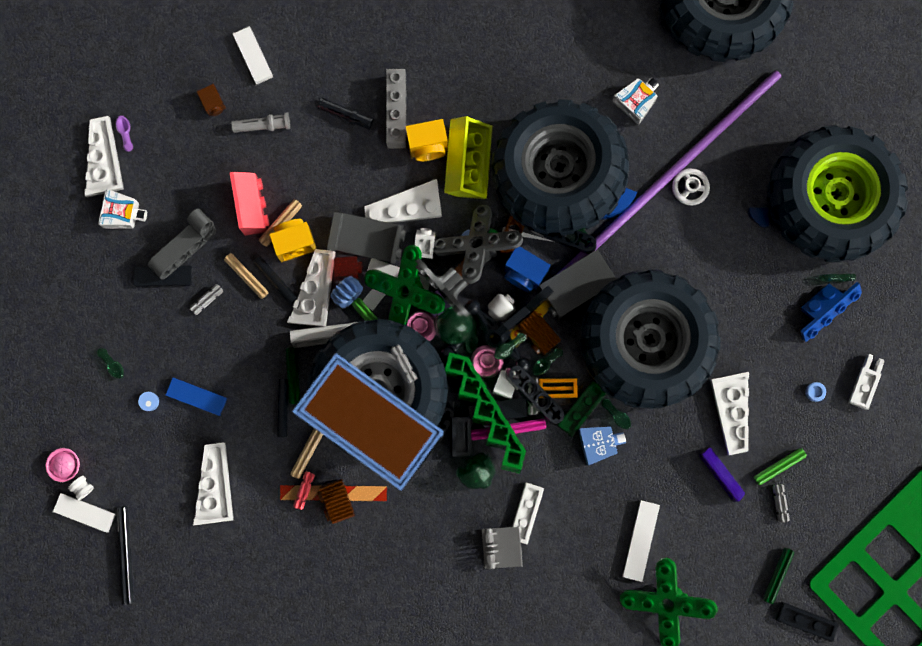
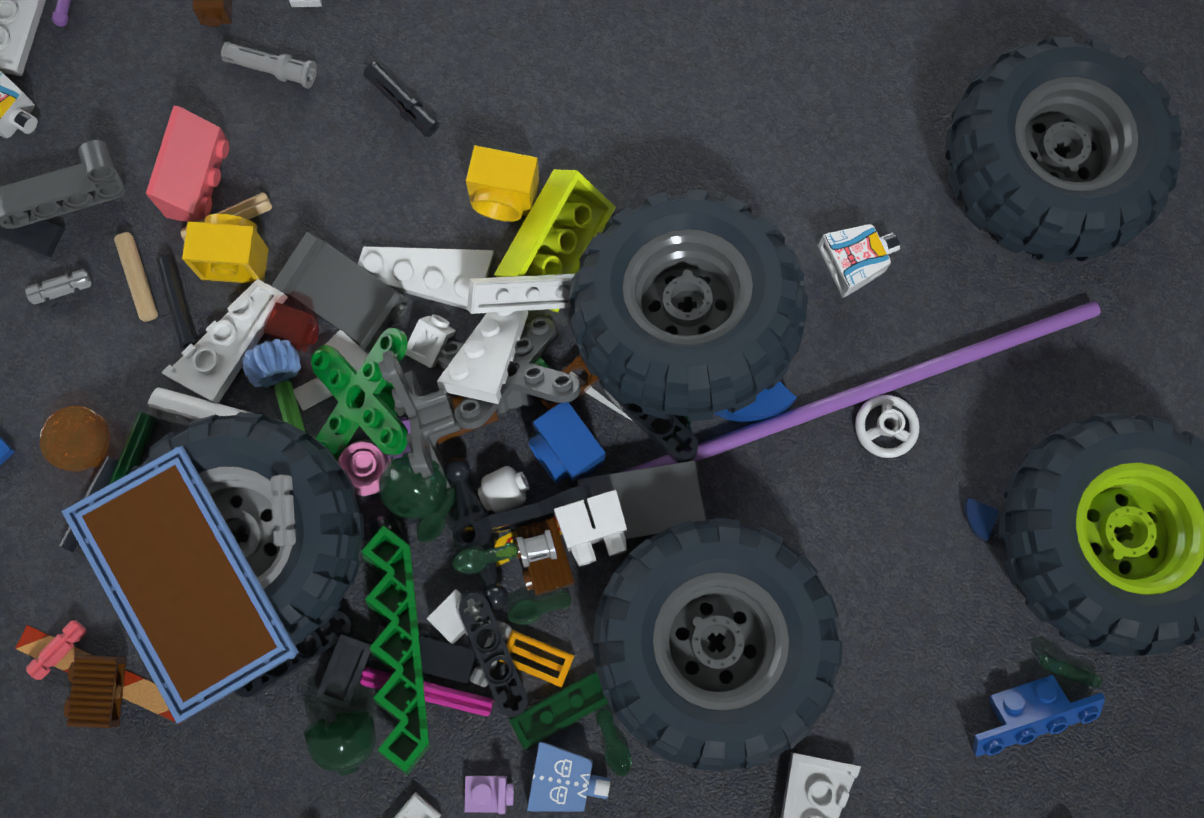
camera: 20 degrees right, 5 degrees down
tan axle [290,428,323,479] -> none
light grey brick [386,69,406,148] -> none
bright pink hat [471,345,504,378] -> none
none -> clear orange tile [40,406,110,472]
none -> white wing [437,310,528,404]
none -> lavender bracket [465,776,514,814]
none -> white tile [467,274,575,314]
none -> light grey bush [517,530,557,567]
none -> white hips [554,490,627,567]

